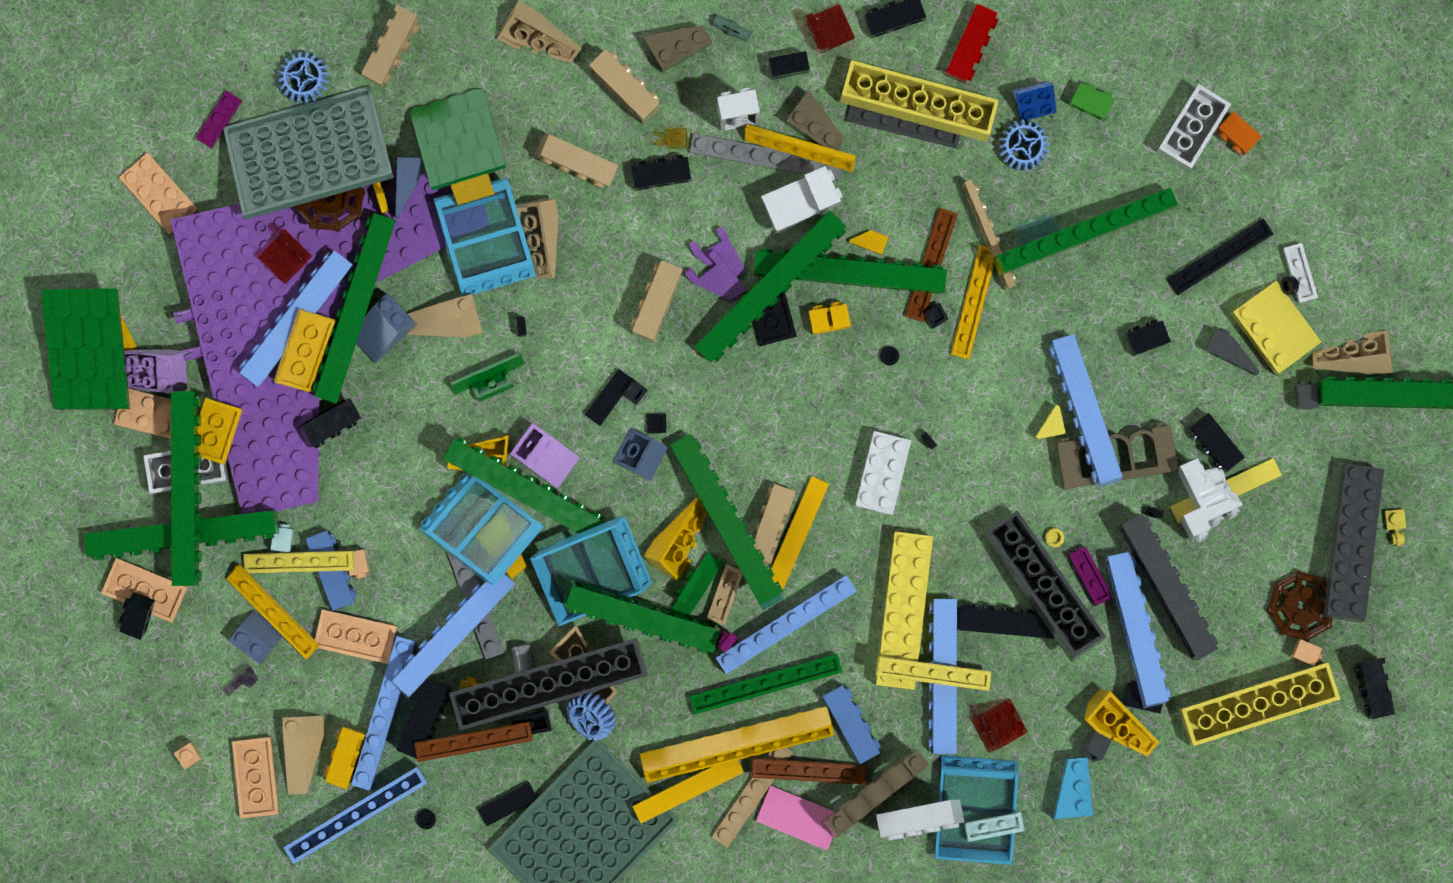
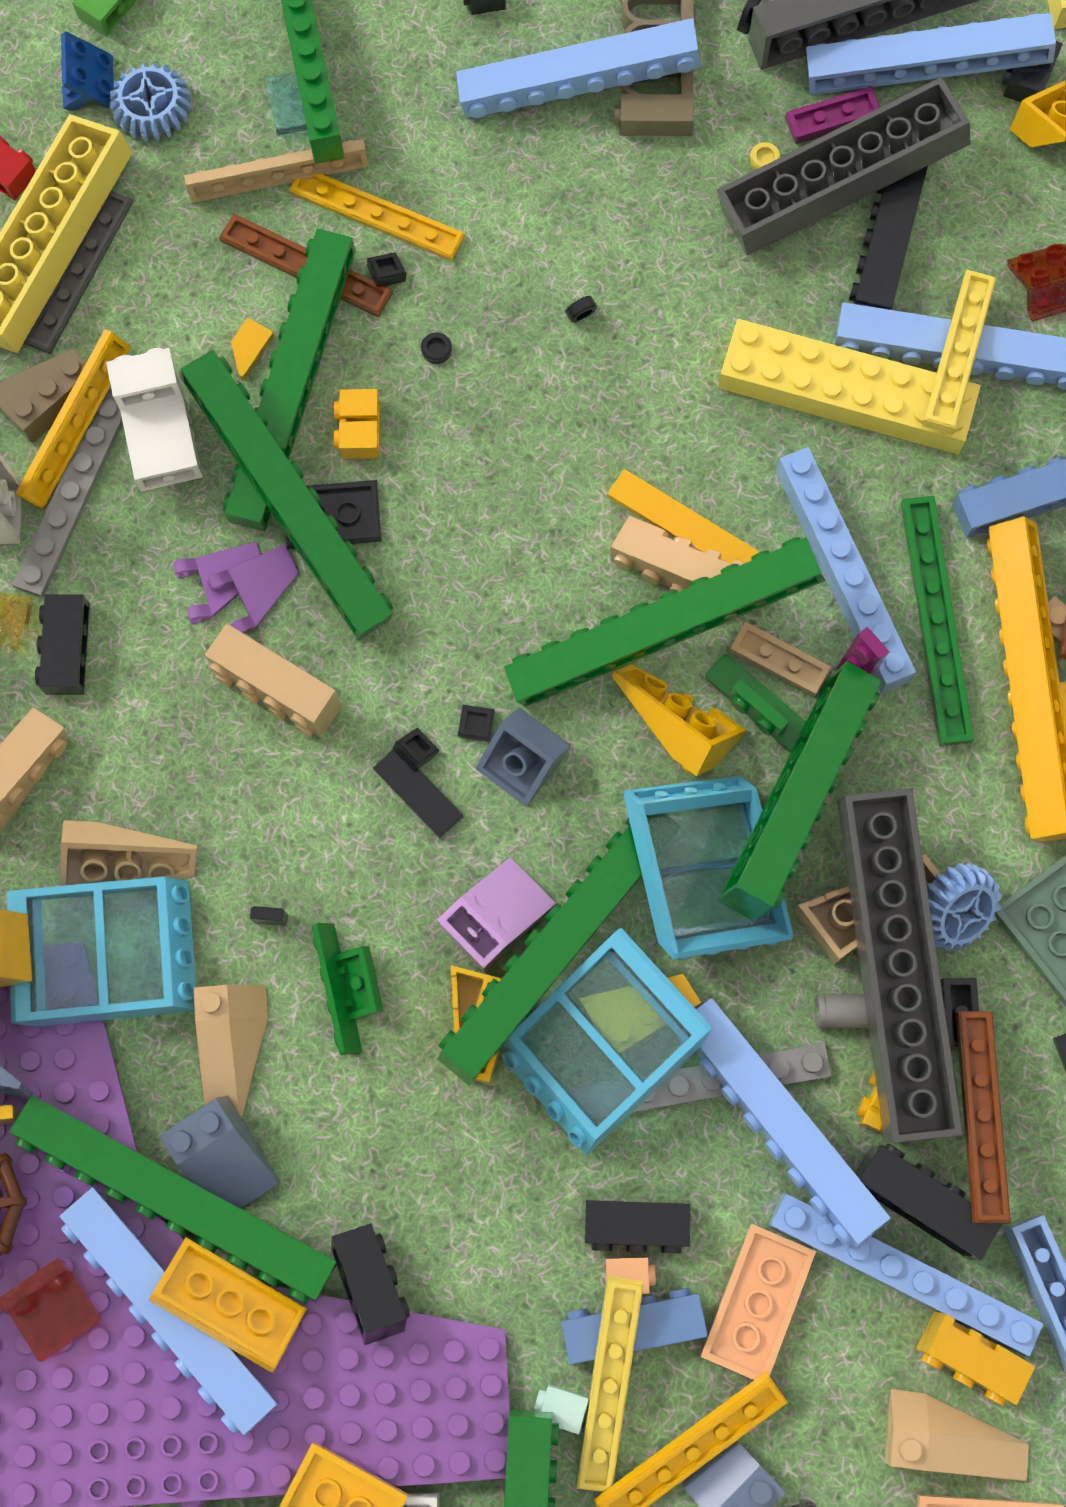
camera: 70 degrees left, 10 degrees down
white brick [855,431,911,516] -> none
light yellow slope [1035,405,1066,440] -> none
none -> black brick [585,1200,690,1254]

